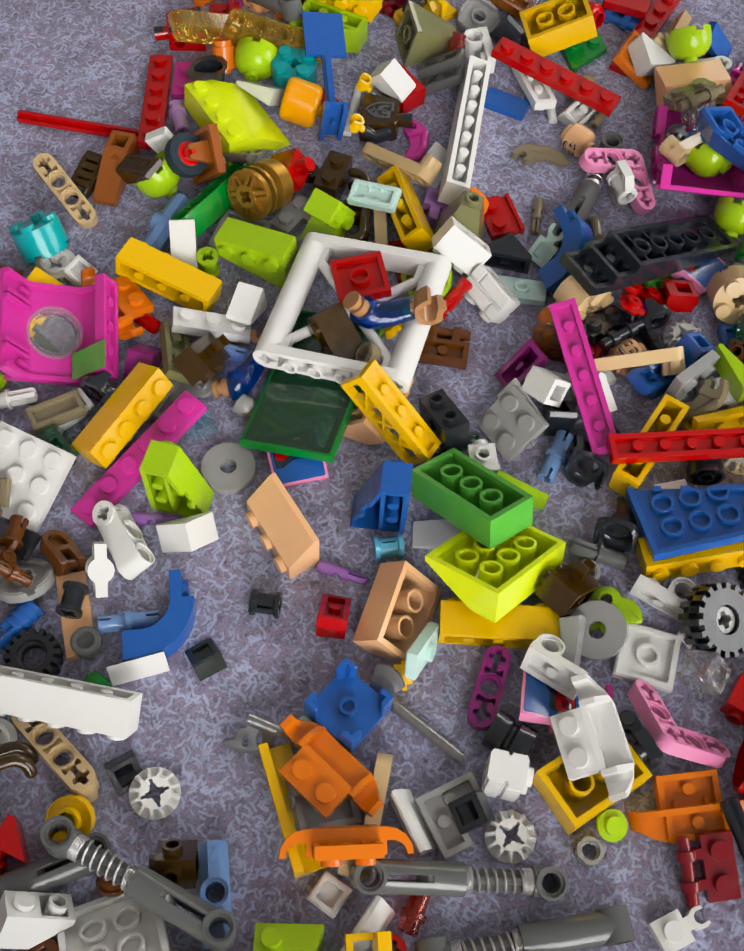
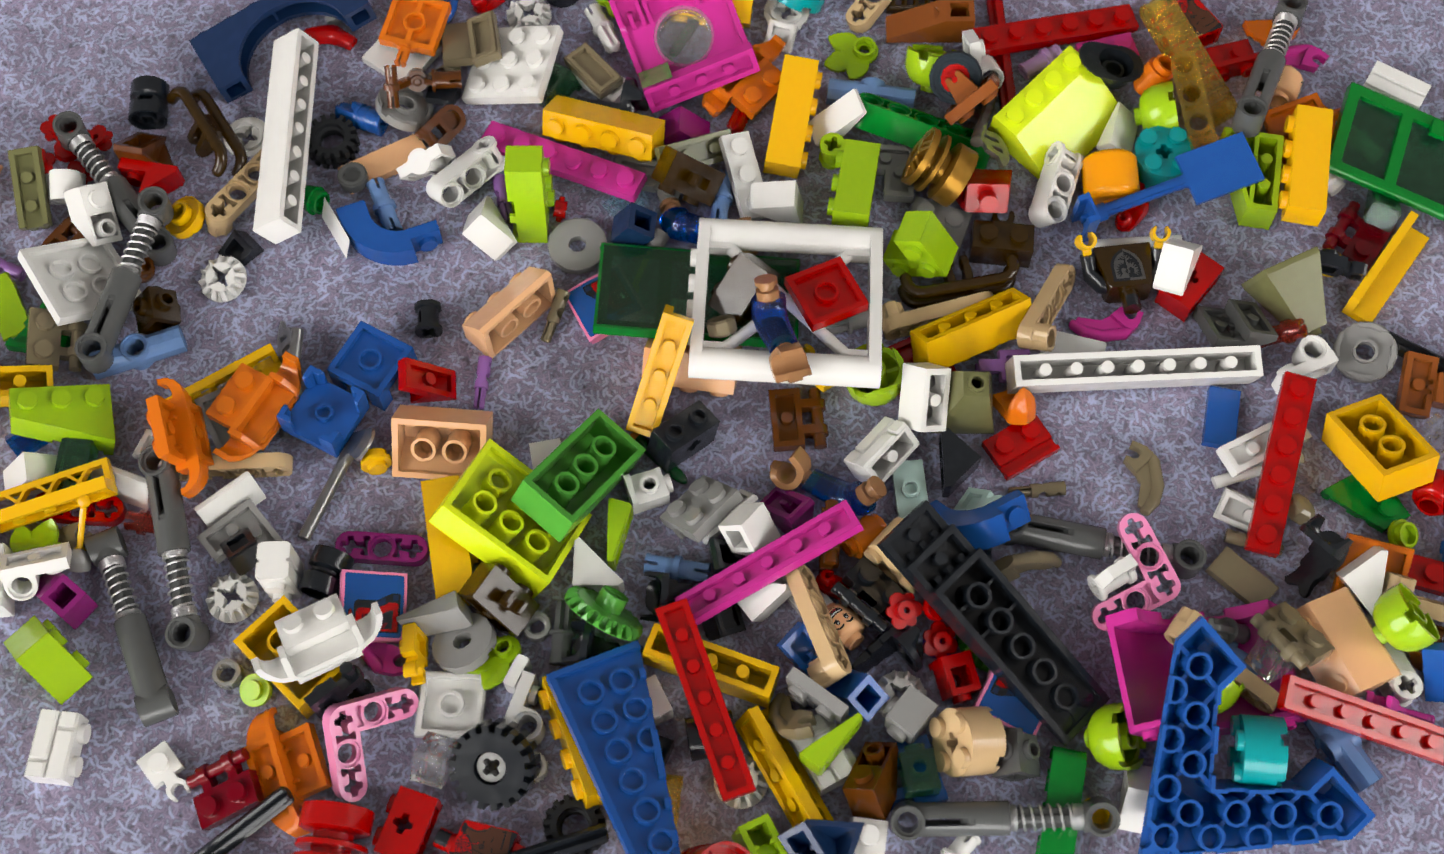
camera: 80 degrees right, 5 degrees up
black bush [55,581,90,619] -> none
dark brown slope [116,154,163,184] -> none
pearl dark grey slope [184,637,227,681] -> none
light aqua plate [347,179,402,214] -> none
blue wedge [350,460,413,533] -> none
medium azure bush [373,533,405,561] -> none
light aqua plate [404,621,440,680] -> none
red axle [441,277,473,322] -> none
black slope [489,14,524,43] -> none
white plate [520,633,588,700] -> none
light nougat head [560,123,596,158] -> none
none -> blue panel [326,321,417,411]
none -> yellow plate [399,622,429,686]
none -> white tile [503,654,532,694]
none -> dark tan pin [540,288,570,343]
none -> bright green gear [564,585,643,641]
none -> white slope [572,537,625,593]
none -> dark blue brick [610,202,658,246]
none -> piece [769,446,887,516]
none -> lime plate [824,32,879,80]
none -> light grey brick [884,685,938,746]
none -> white piece [1028,141,1084,228]
none -> dark tan tile [1205,546,1279,604]
none -> black hair [1285,514,1354,598]
none -> lime plate [1387,519,1419,548]

